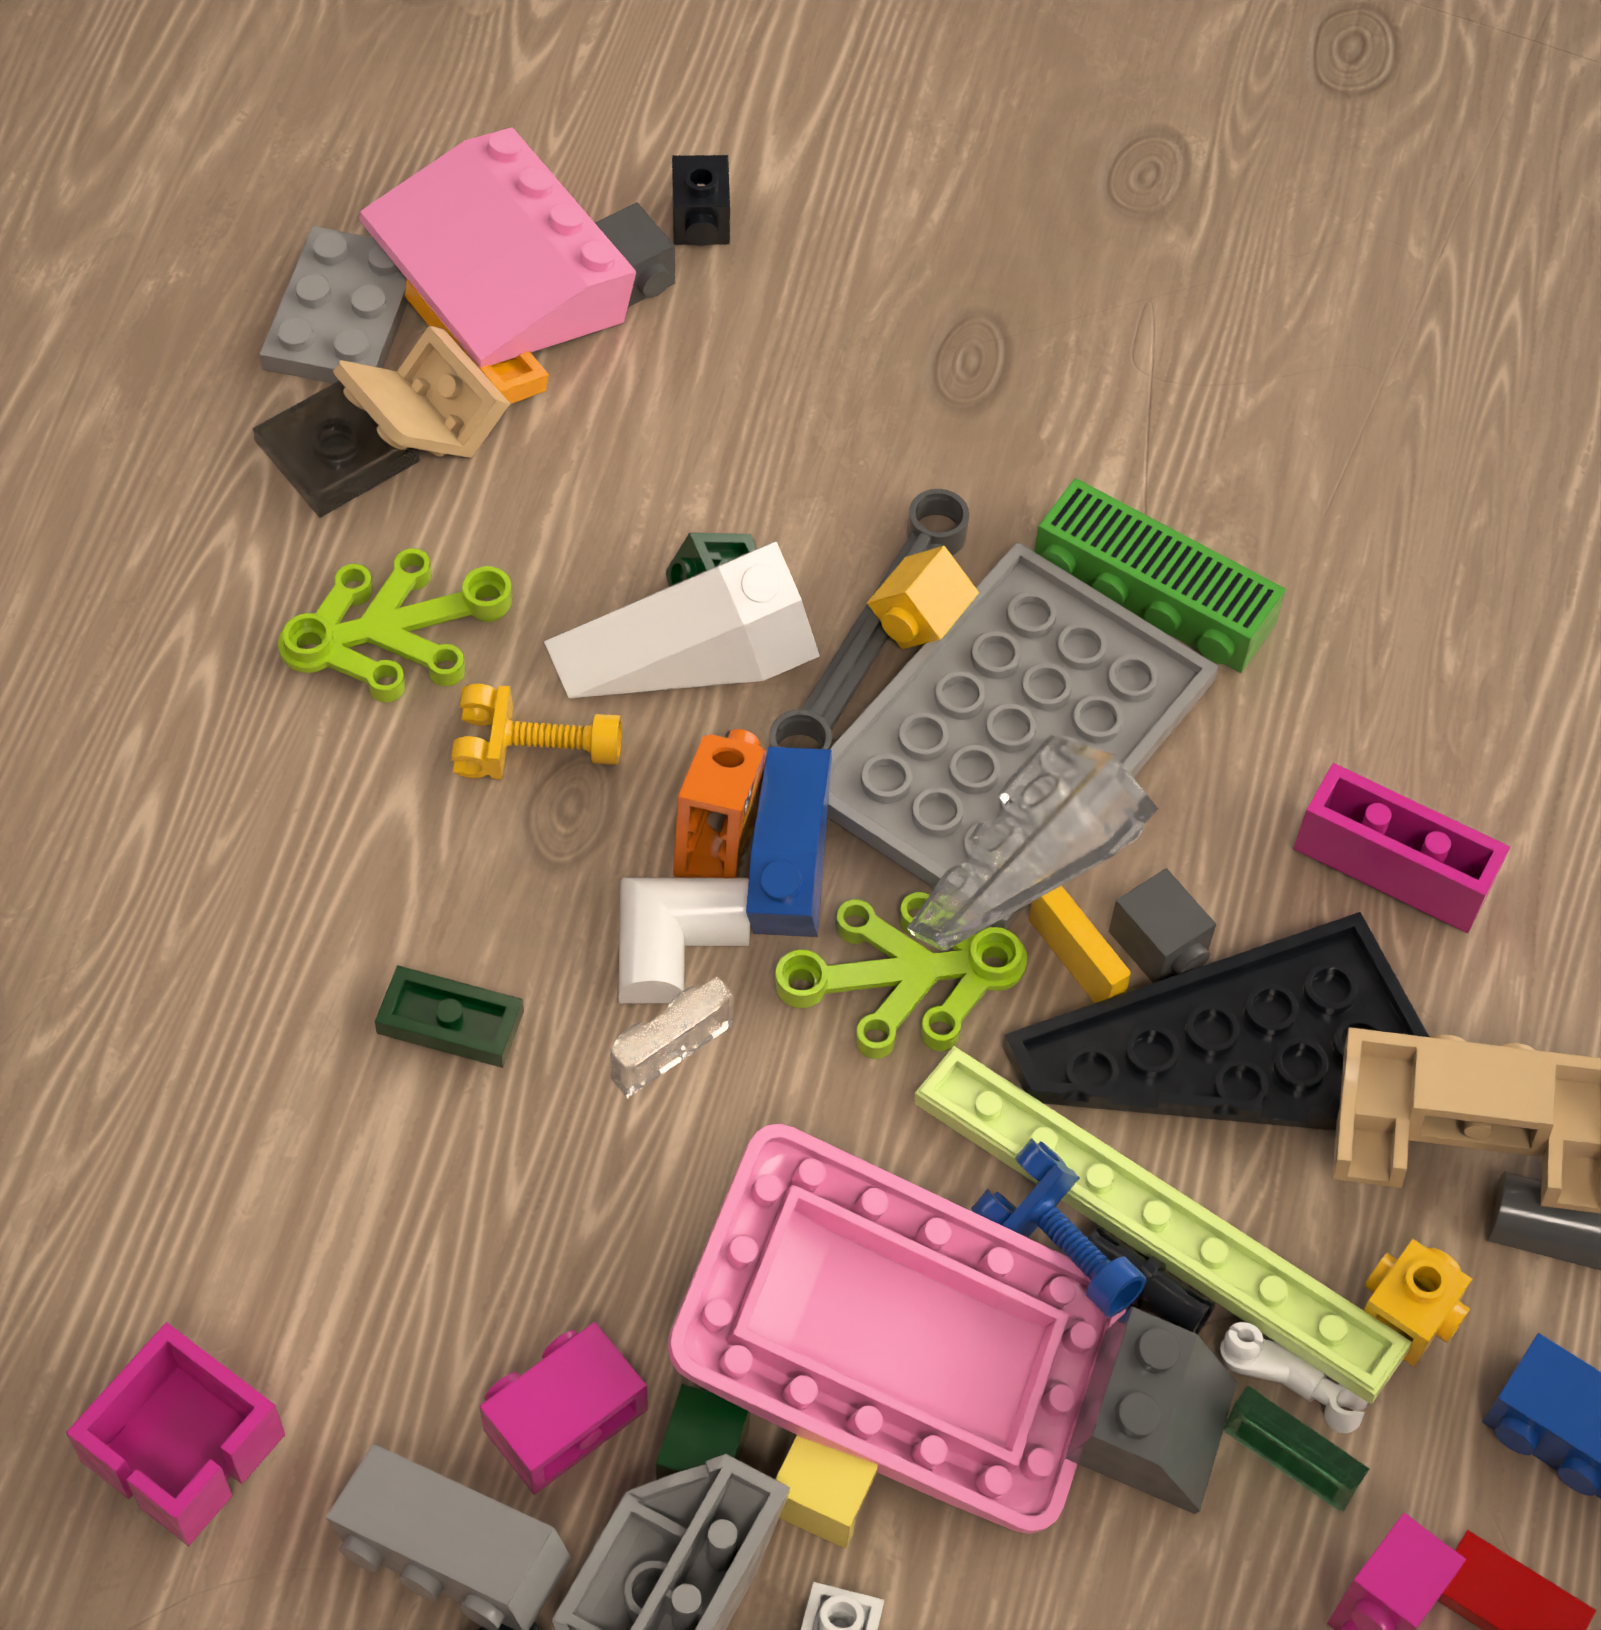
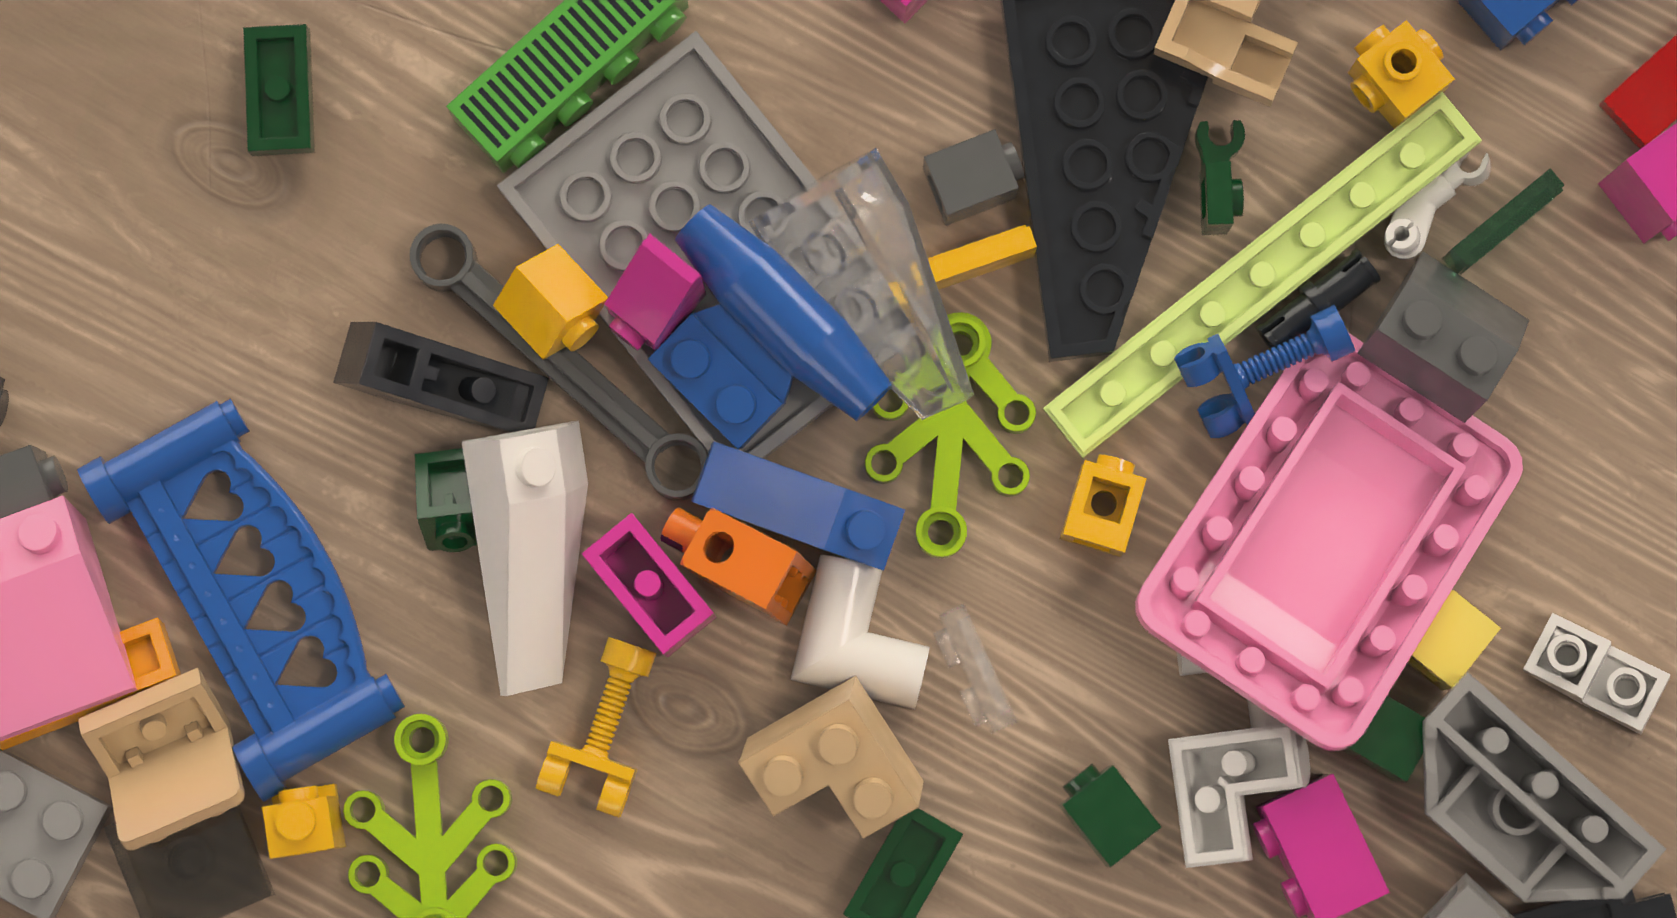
camera: 70 degrees left, 25 degrees up
none -> blue piece [77,399,405,802]
none -> dark green plate [243,24,315,156]
none -> yellow brick [262,784,346,859]
none -> black slope [333,322,549,433]
none -> dark pink brick [581,513,717,658]
none -> dark pink slope [604,234,706,351]
none -> blue plate [648,204,893,450]
none -> tan brick [739,676,924,838]
none -> dark green brick [1058,763,1162,868]
none -> yellow brick [1059,454,1147,557]
none -> white brick [1168,724,1310,868]
none -> dark green plate [1195,120,1245,235]

